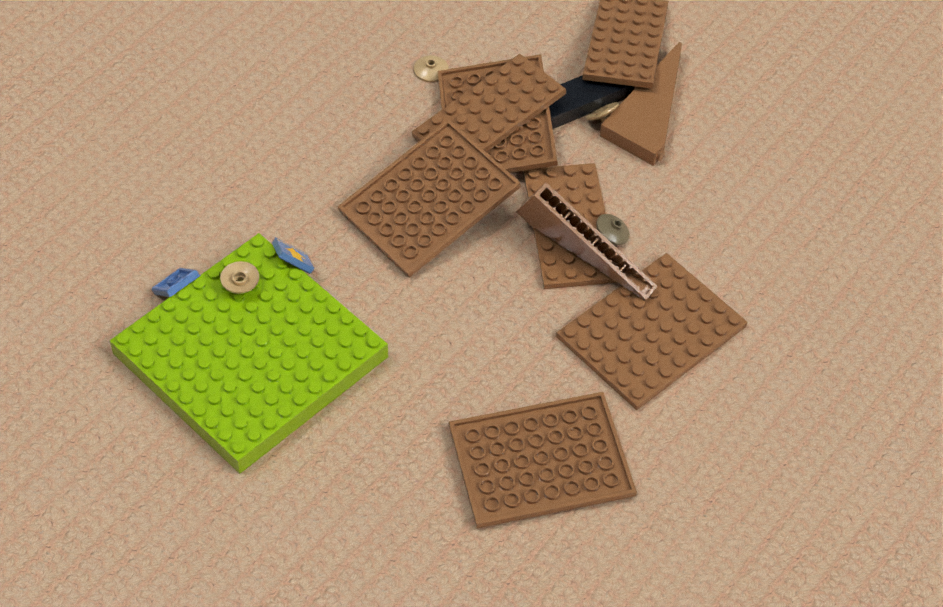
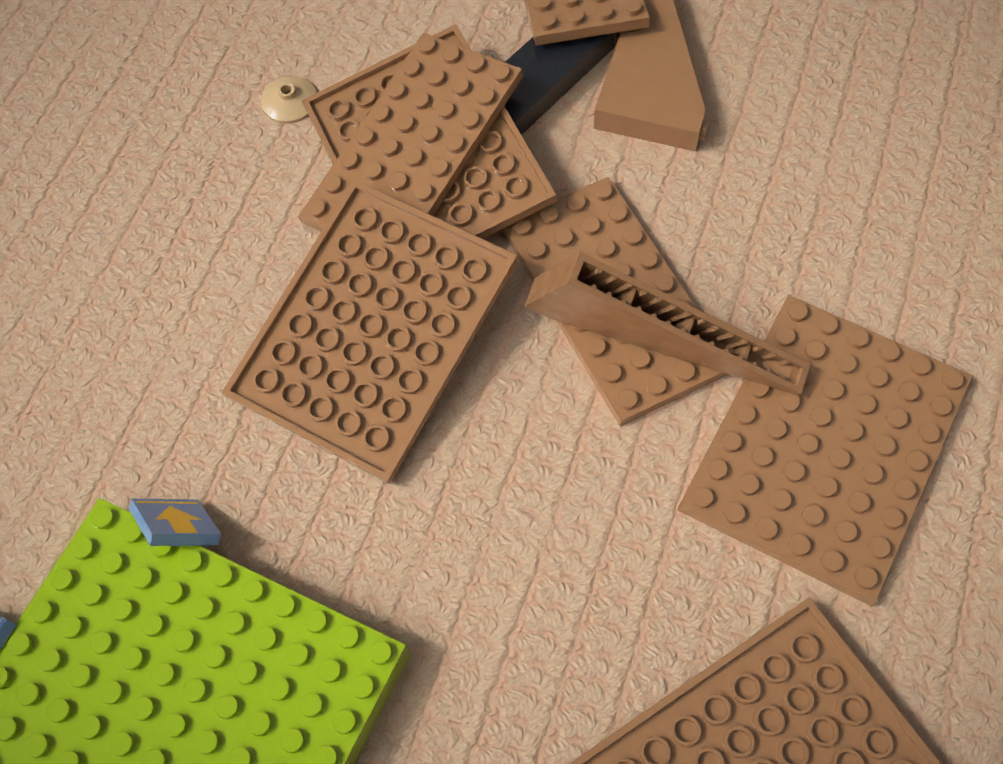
camera: 15 degrees left, 10 degrees up
tan dish [220,261,259,294] -> none
tan dish [586,102,619,122] -> none
dark tan dish [596,214,630,245] -> none

